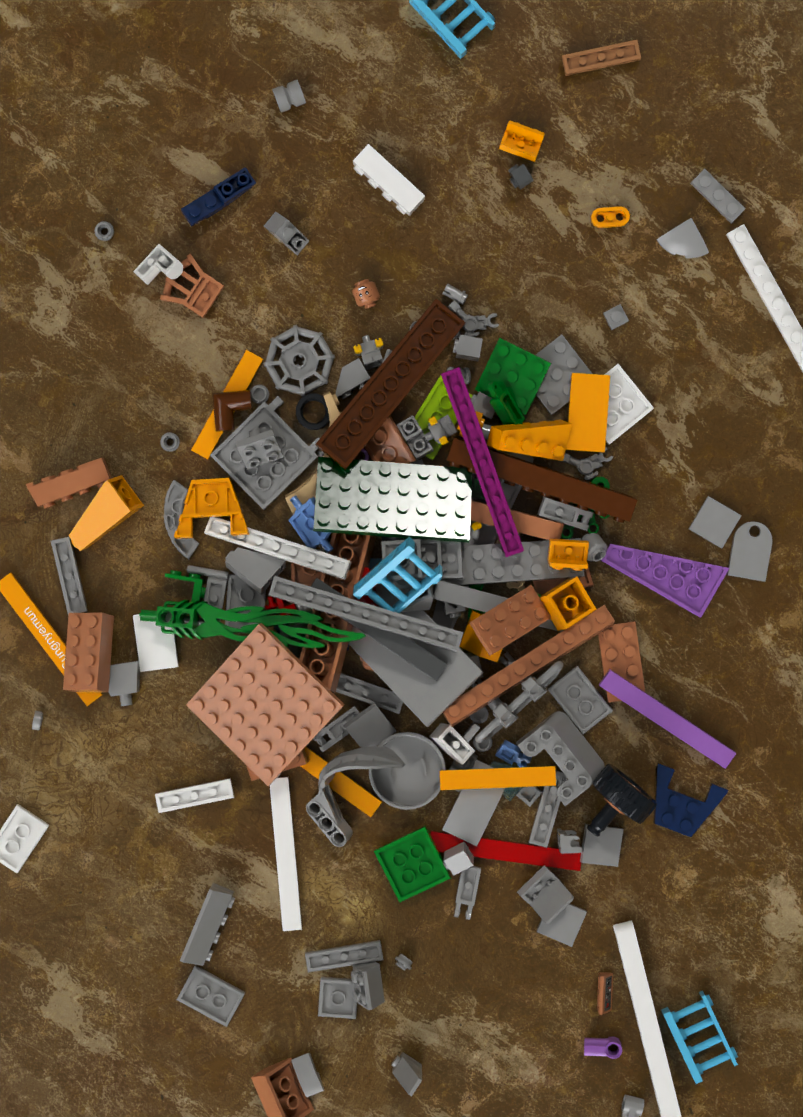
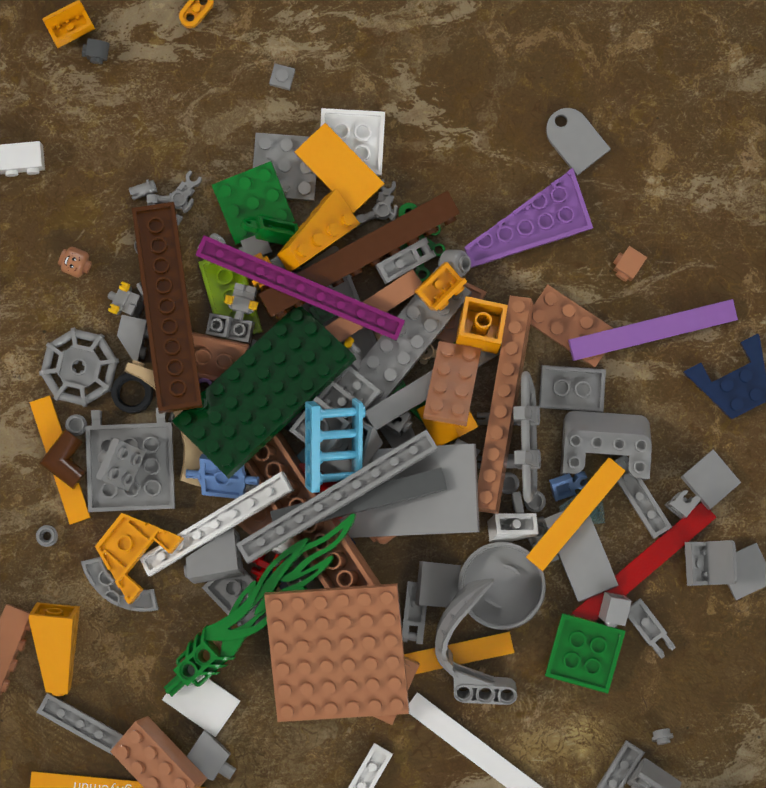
camera: 45 degrees left, 5 degrees down
green bracket [165,570,206,602] -> none
light grey plate [184,565,229,625] -> none
light grey plate [336,673,403,714] -> none
light grey brick [453,335,483,362] -> none
light grey tile [515,786,542,807] -> none
black wheel [587,764,657,837] -> none
light grey tile [688,496,742,549] -> none
none -> nougat brick [613,246,647,281]

